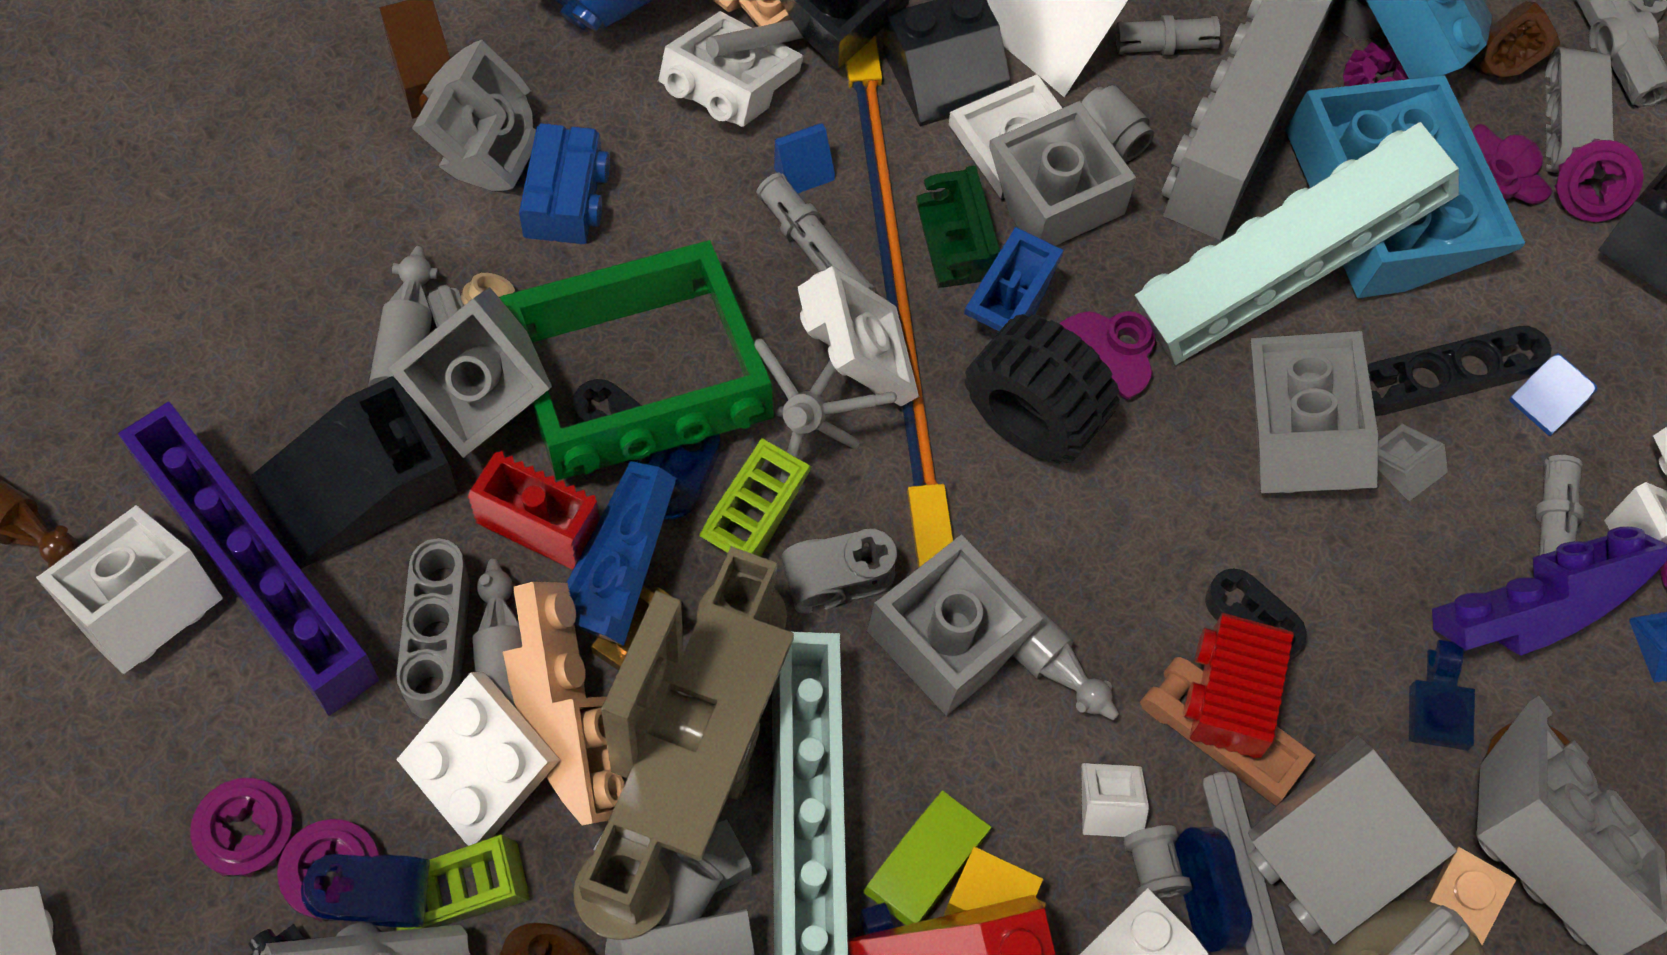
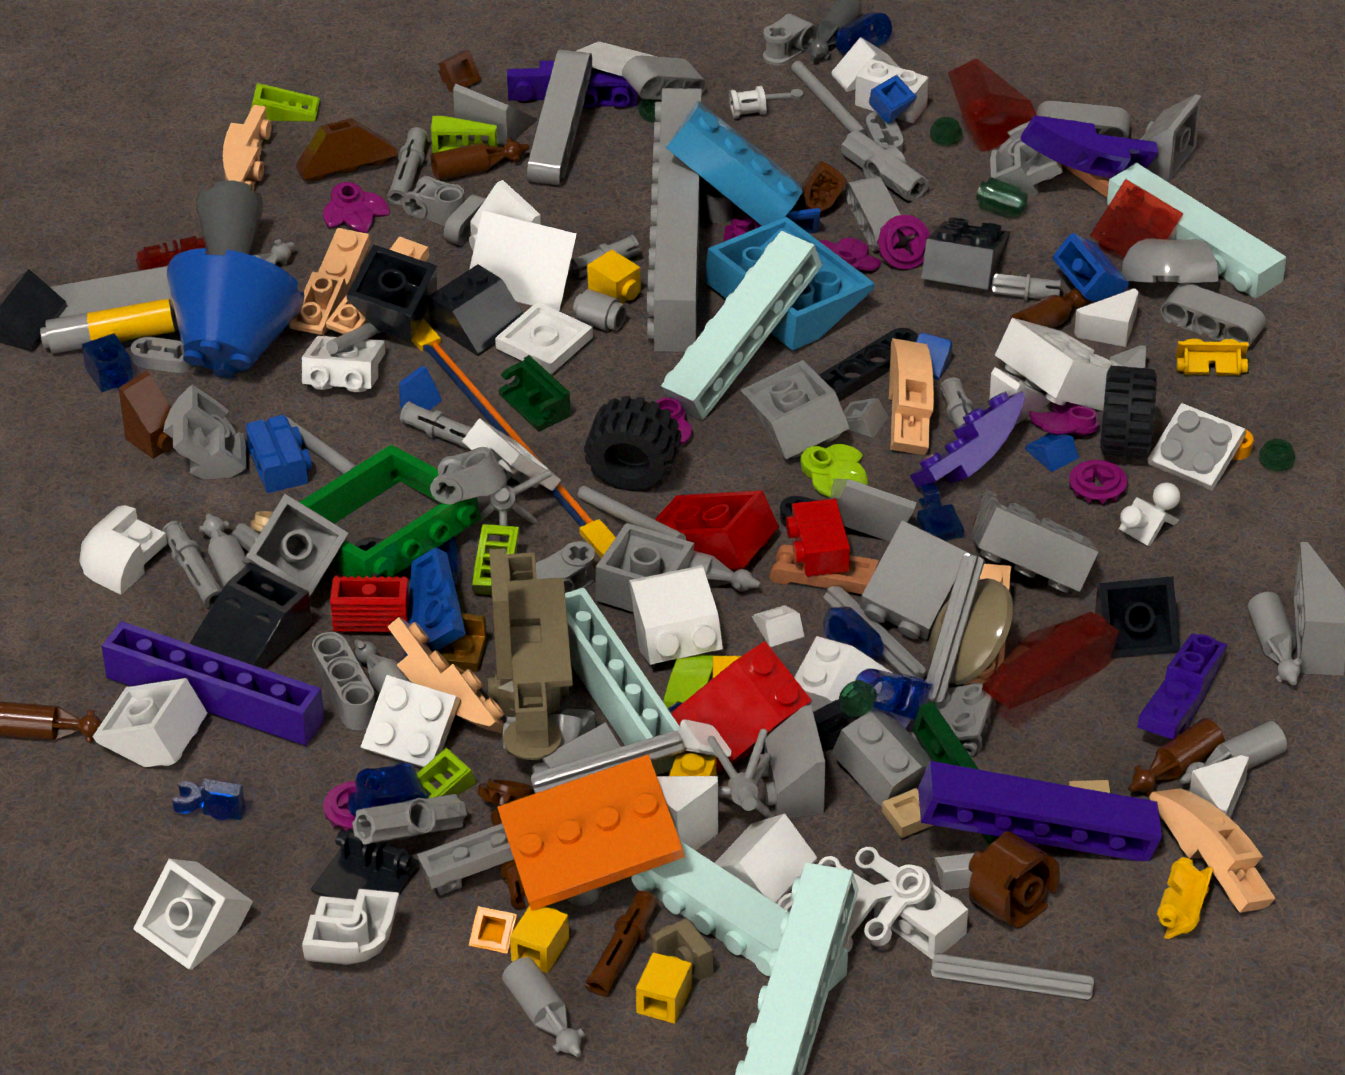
camera: 20 degrees left, 20 degrees down
magenta gear [190,778,295,878] -> none
blue slope [964,227,1064,331] -> none
light grey slope [989,101,1136,246] -> none
light grey bush [1123,825,1193,900] -> none
none -> white brick [79,505,167,595]
none -> light grey pin [162,521,222,609]
none -> clear blue plate [172,779,246,820]
none -> light grey bar [285,416,356,474]
none -> light grey piece [430,447,506,504]
none -> light grey bar [578,486,686,540]
none -> yellow brick [587,249,641,304]
none -> white slope [629,565,723,665]
none -> red slope [655,490,779,571]
none -> blue slope [785,208,821,234]
none -> lime plate [800,444,868,498]
none -> light grey slope [830,479,917,541]
none -> light nougat slope [889,338,934,455]

